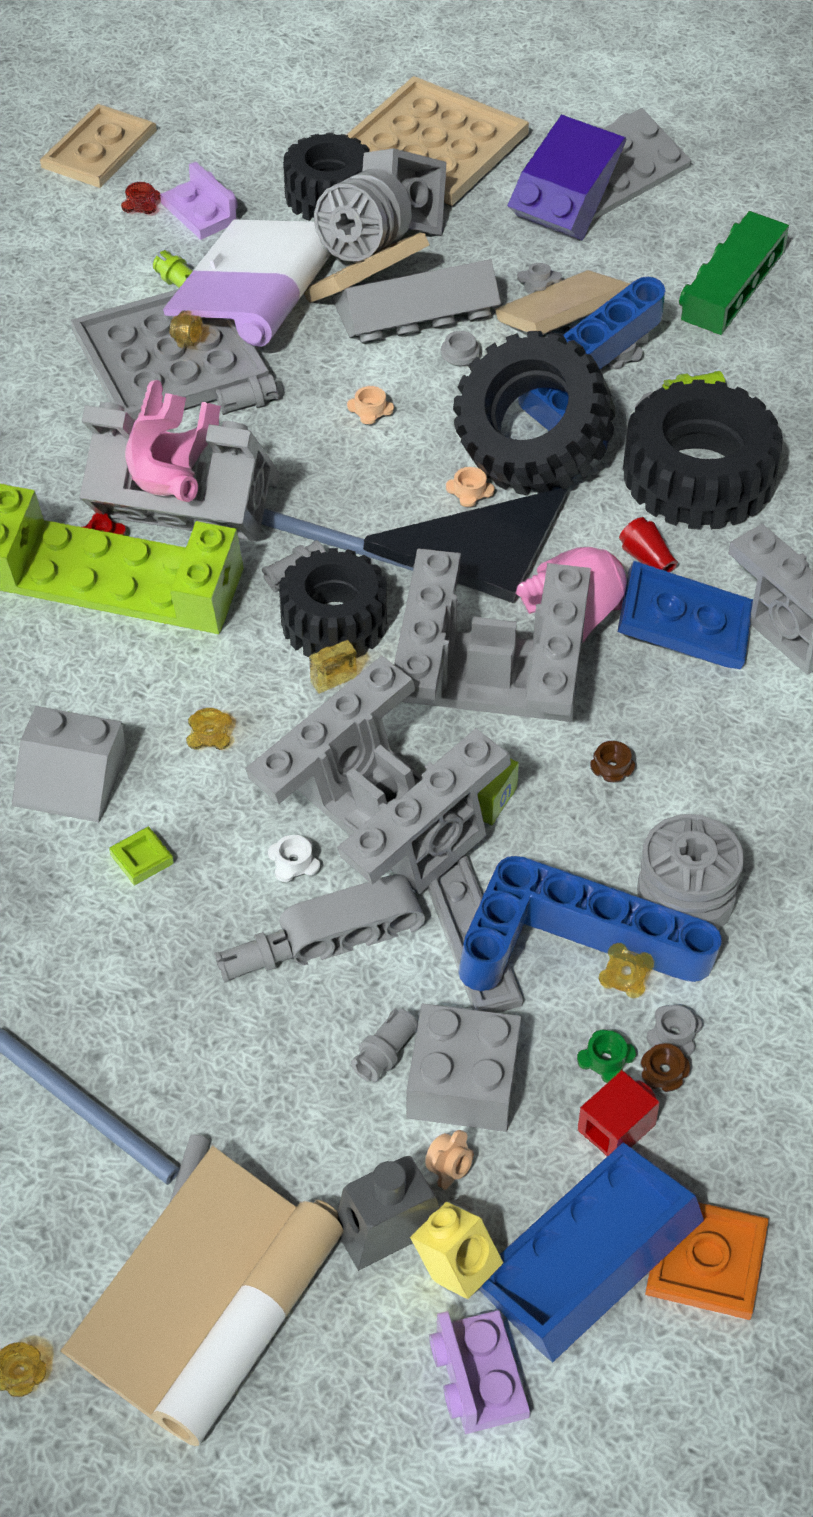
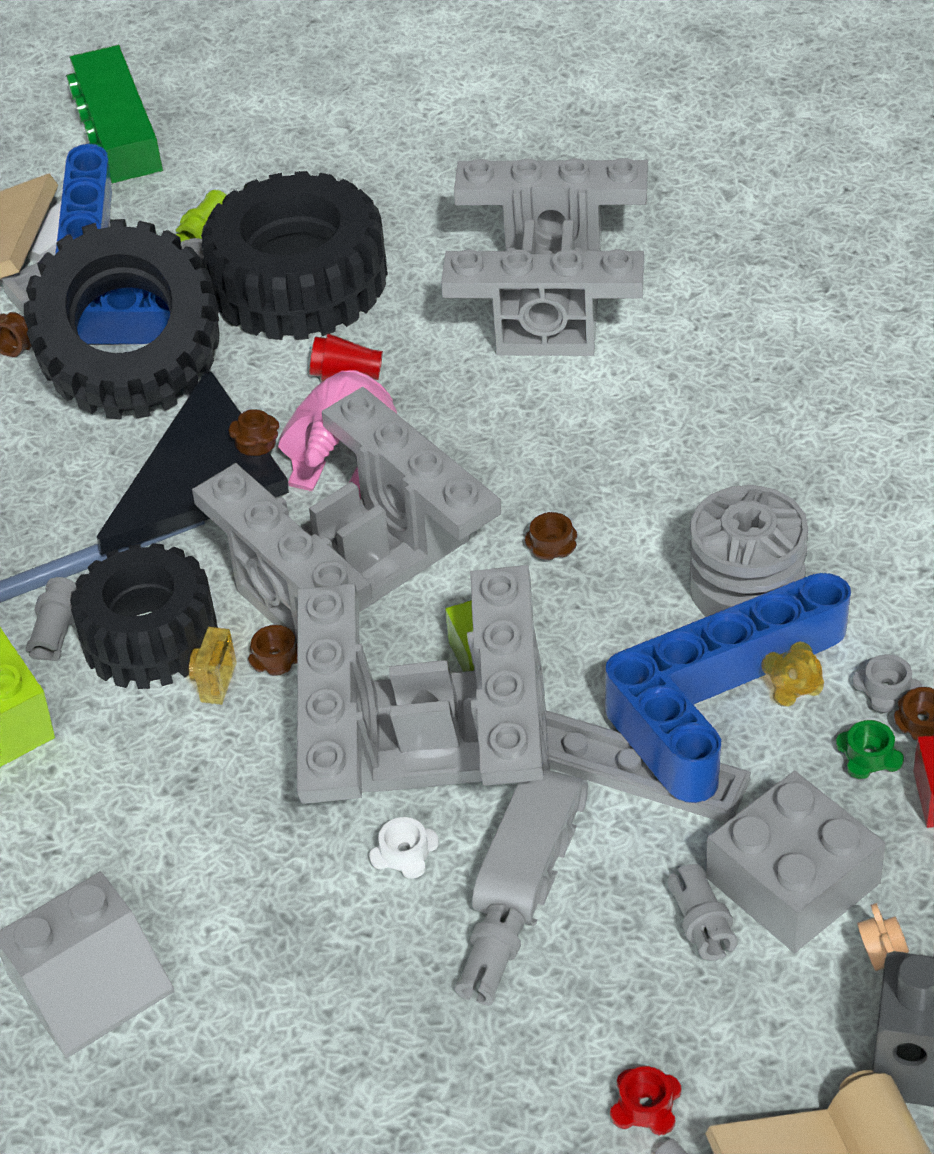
camera: 45 degrees left, 5 degrees down
lime tile [109,826,174,886] -> none
clear yellow plate [186,708,232,750] -> none
light nougat plate [446,467,494,507] -> none
blue tile [617,560,753,669] -> none
none -> reddish brown plate [229,409,279,456]
none -> red plate [610,1066,681,1135]

